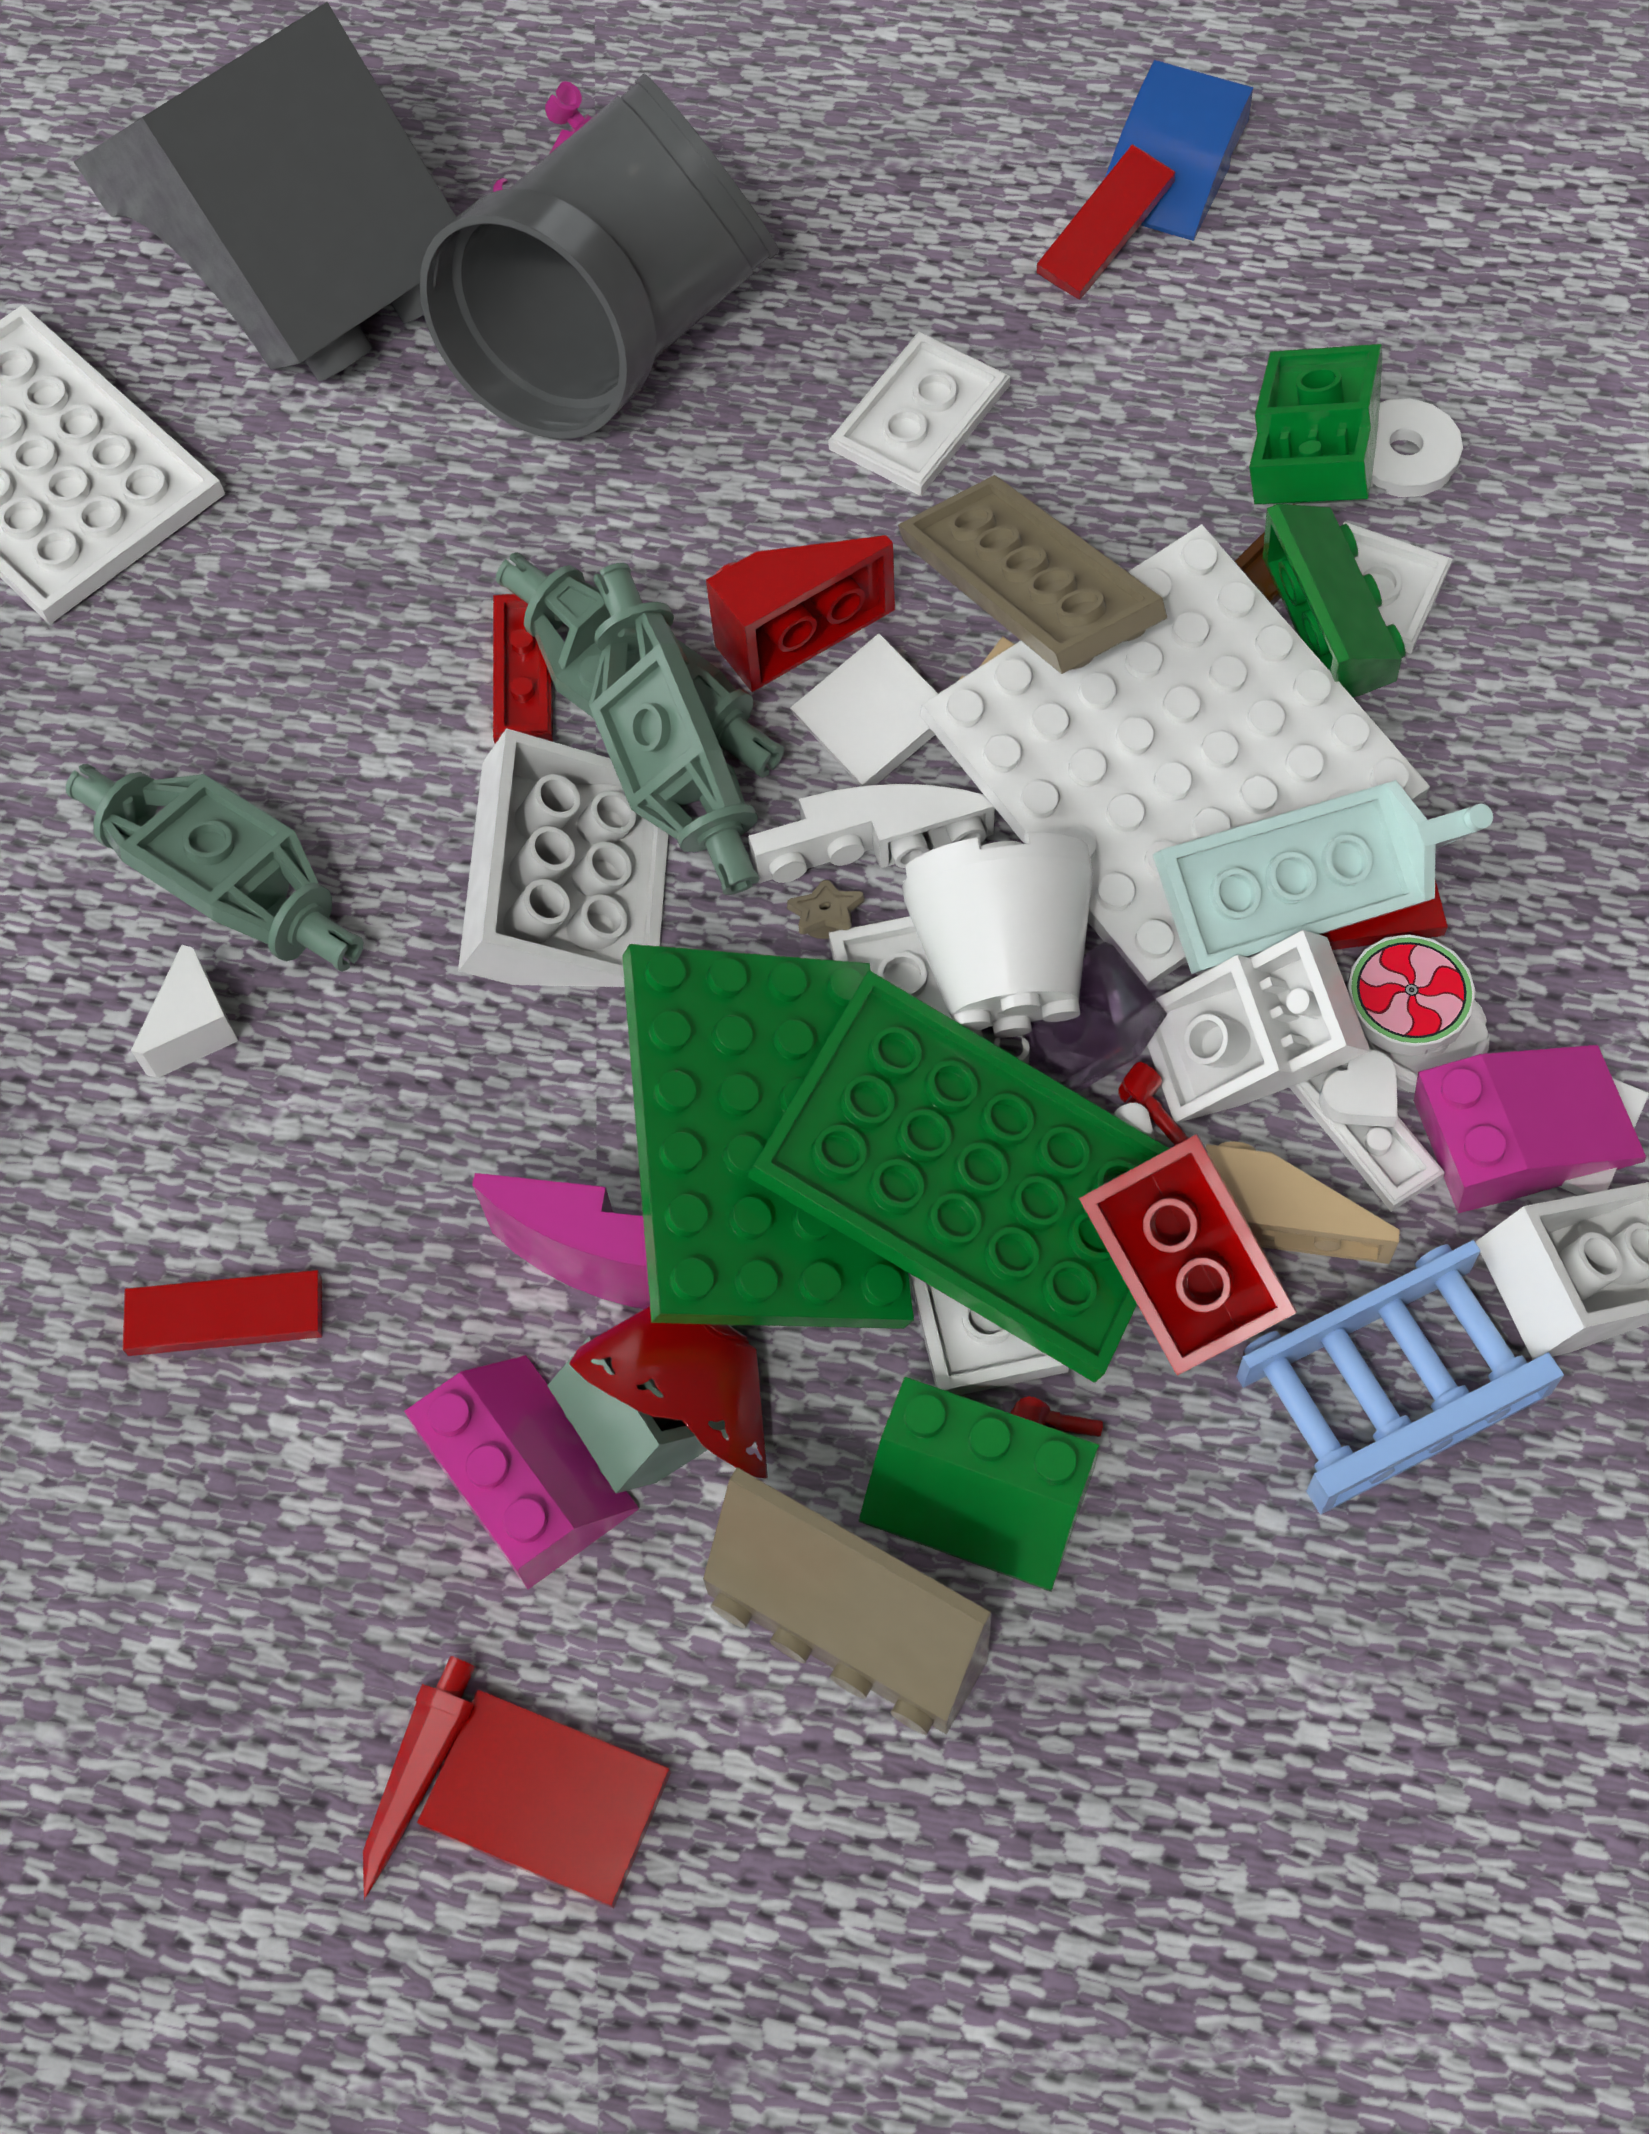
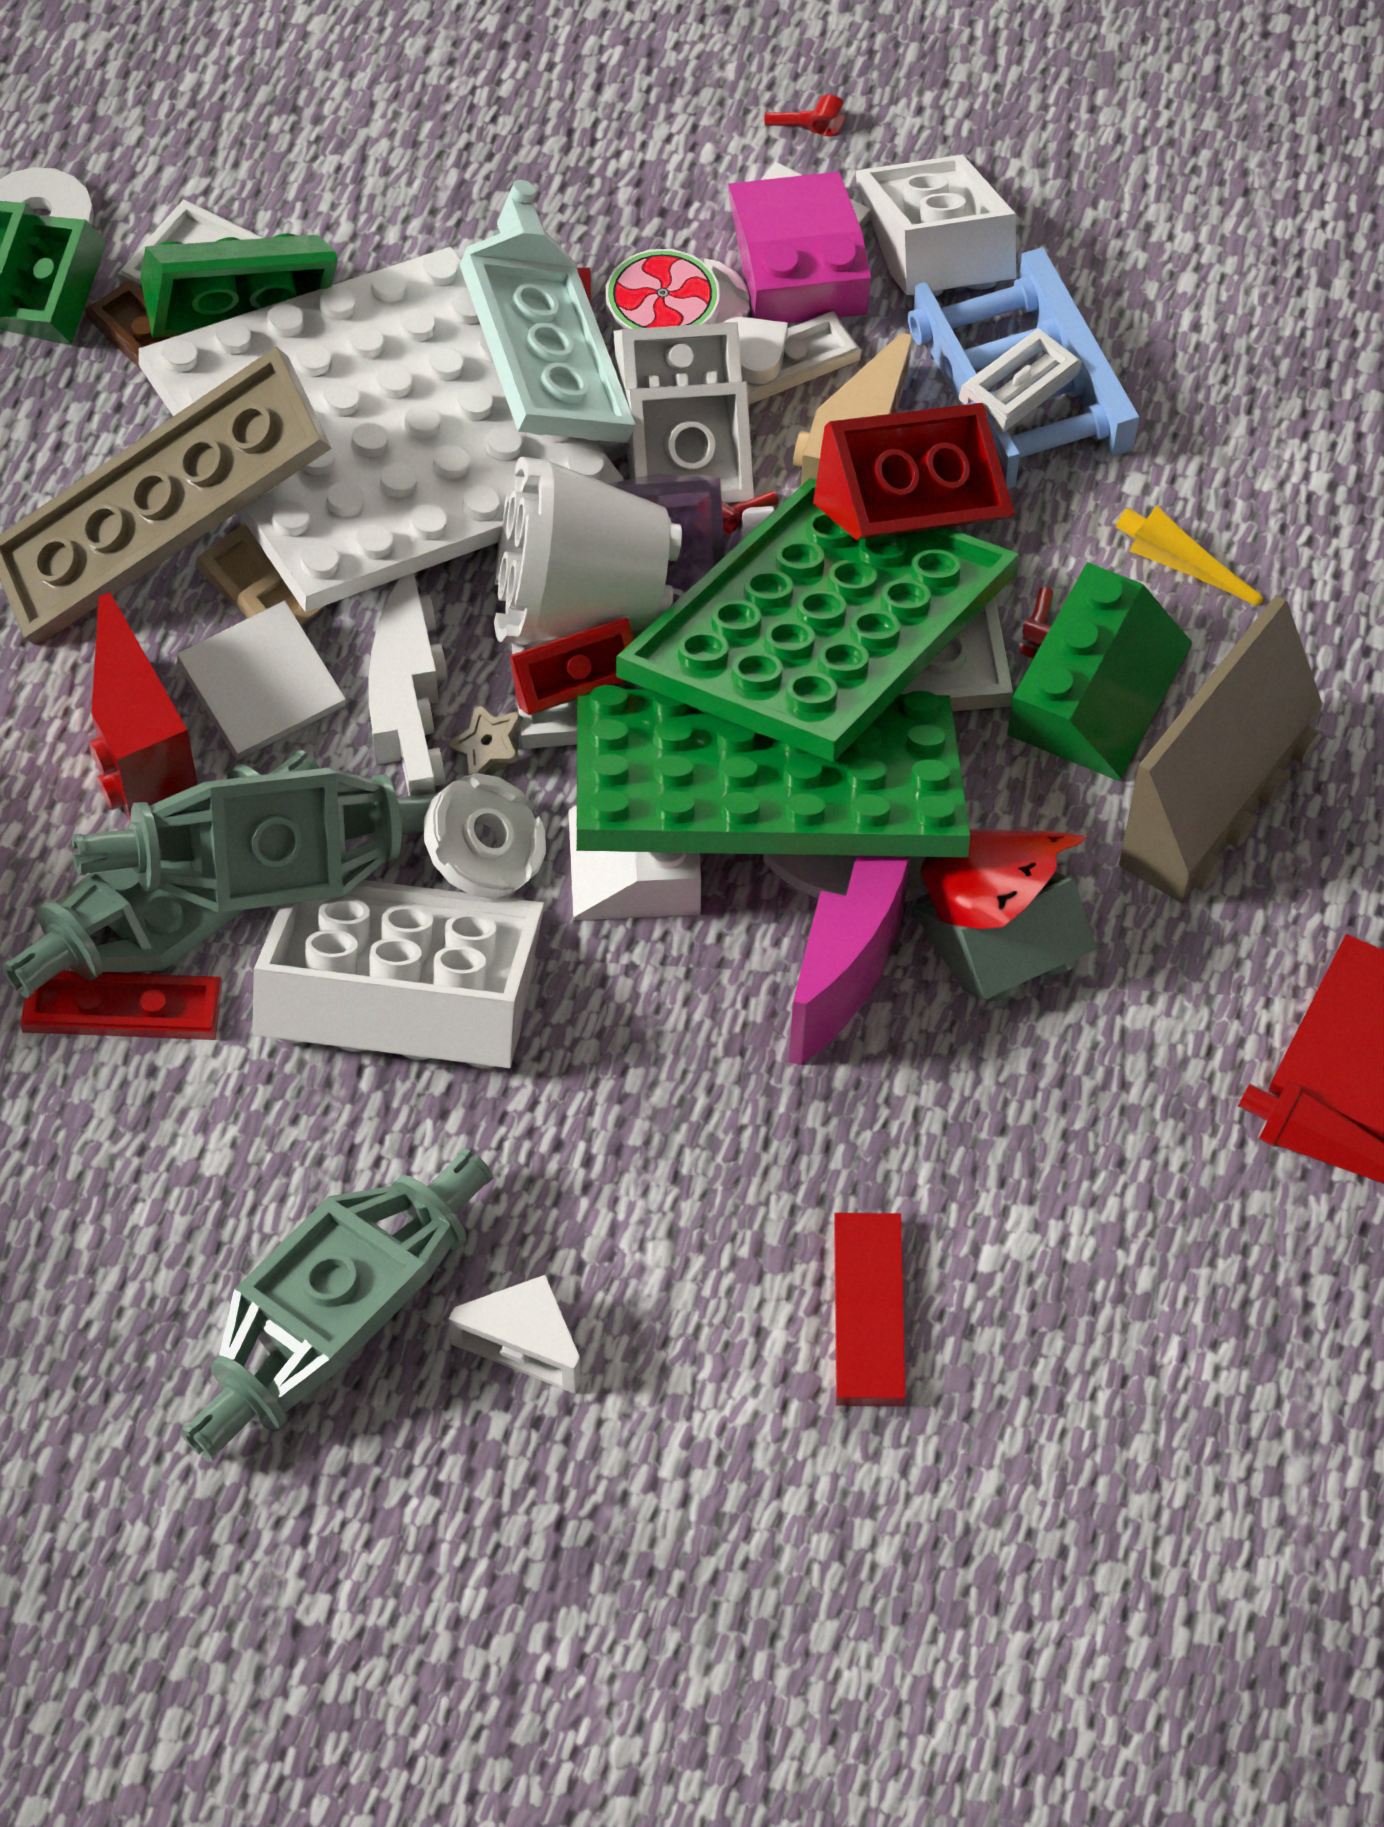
camera: 90 degrees left, 5 degrees down
dark pink slope [404,1355,639,1590] -> none
none -> white tile [424,773,546,899]
none -> red slope [510,616,635,715]
none -> white tile [958,328,1082,433]
none -> yellow piece [1115,505,1263,606]

